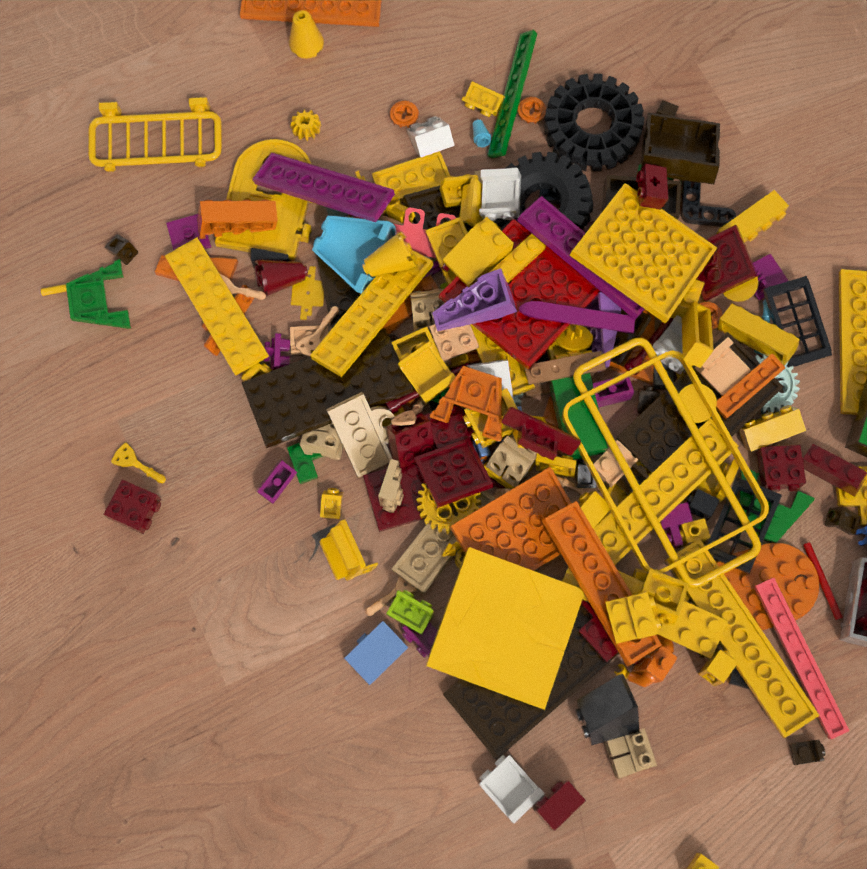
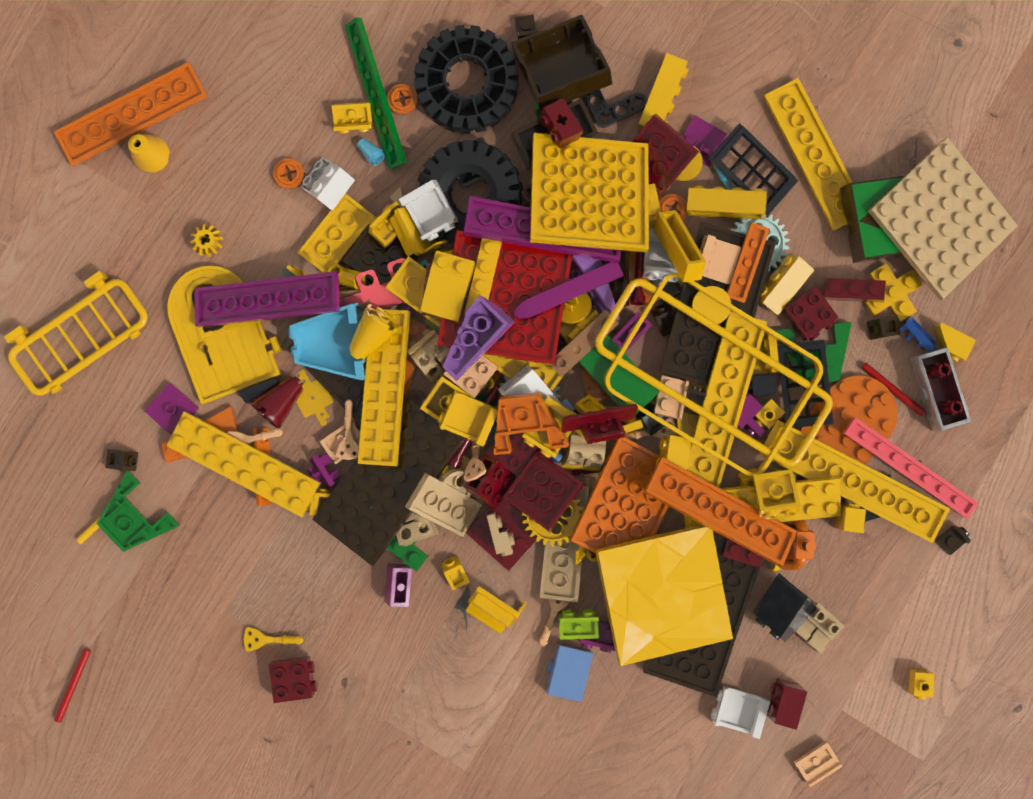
camera: 35 degrees left, 15 degrees up
orange wedge [197,199,278,239] -> none
yellow plate [605,592,661,644] -> none

